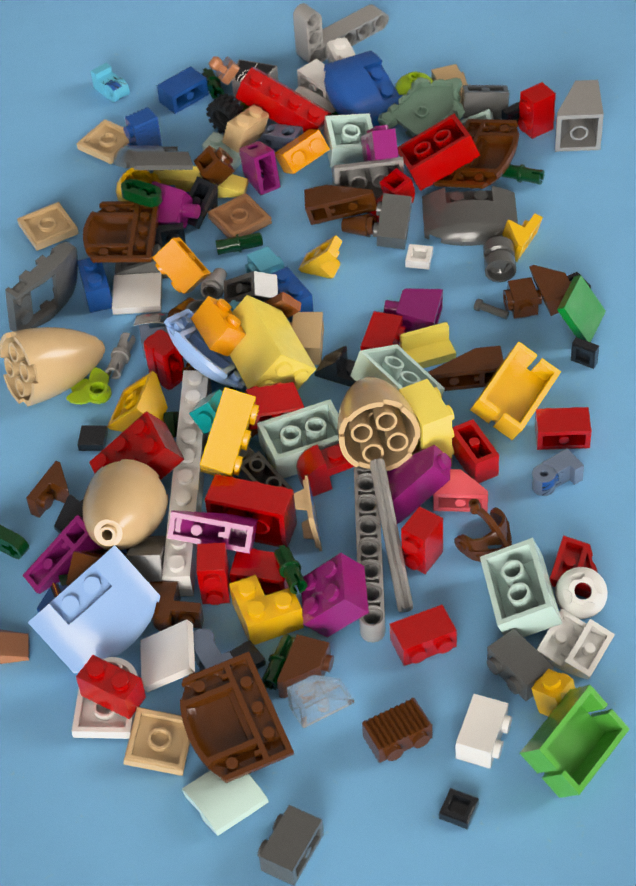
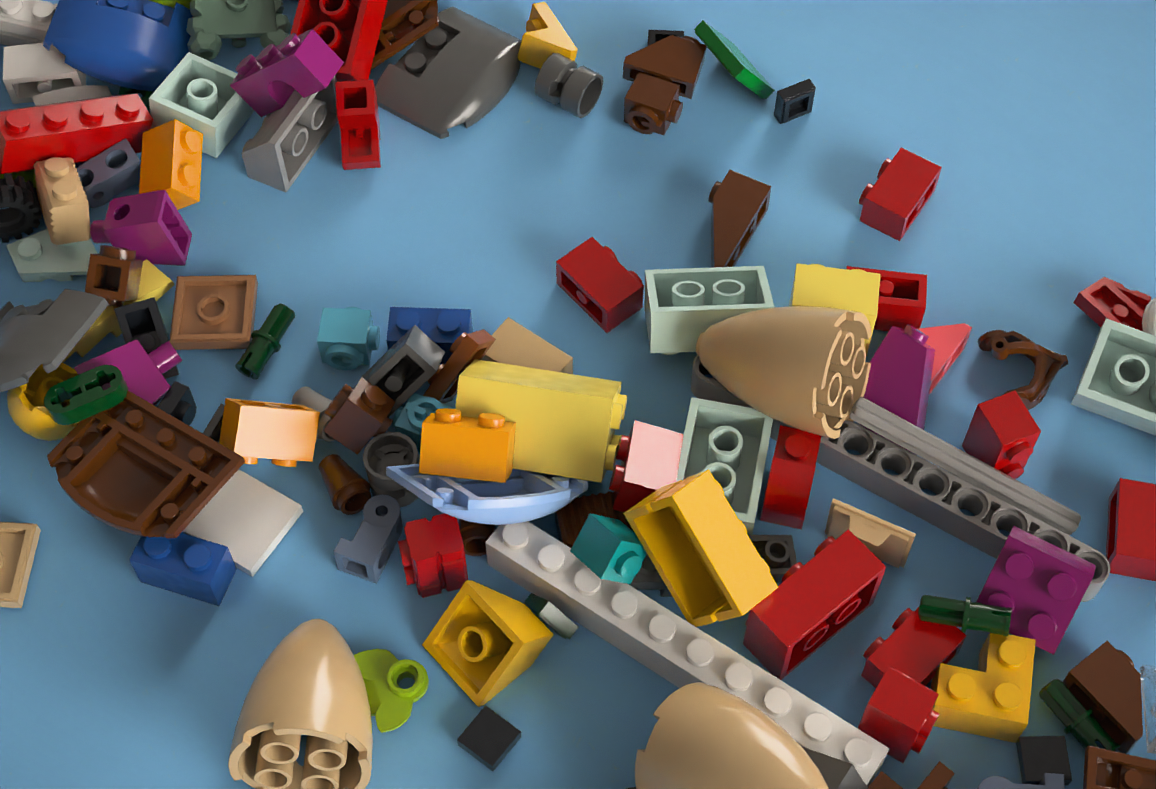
camera: 60 degrees left, 10 degrees up
dark grey slope [5,242,78,331] -> none
red brick [89,411,184,480] -> none
light grey pin [105,333,136,379] -> none
sticker [133,312,168,326] -> none
magenta slope [167,510,258,553] -> none
yellow slope [298,235,343,278] -> none
reddish brown slope [304,185,377,225] -> none
black slope [315,346,356,387] -> none
reddish brown cone [341,214,377,237] -> none
dark grey brick [373,193,412,249] -> none
magenta torso [384,289,443,333] -> none
light yellow panel [400,322,456,368] -> none
white plate [405,244,433,270] -> none
yellow piece [470,341,561,440] -> none
dark grey piece [474,298,509,319] -> none
sand blue leg [532,448,584,496] -> none
none -> reddish brown brick [323,377,396,455]

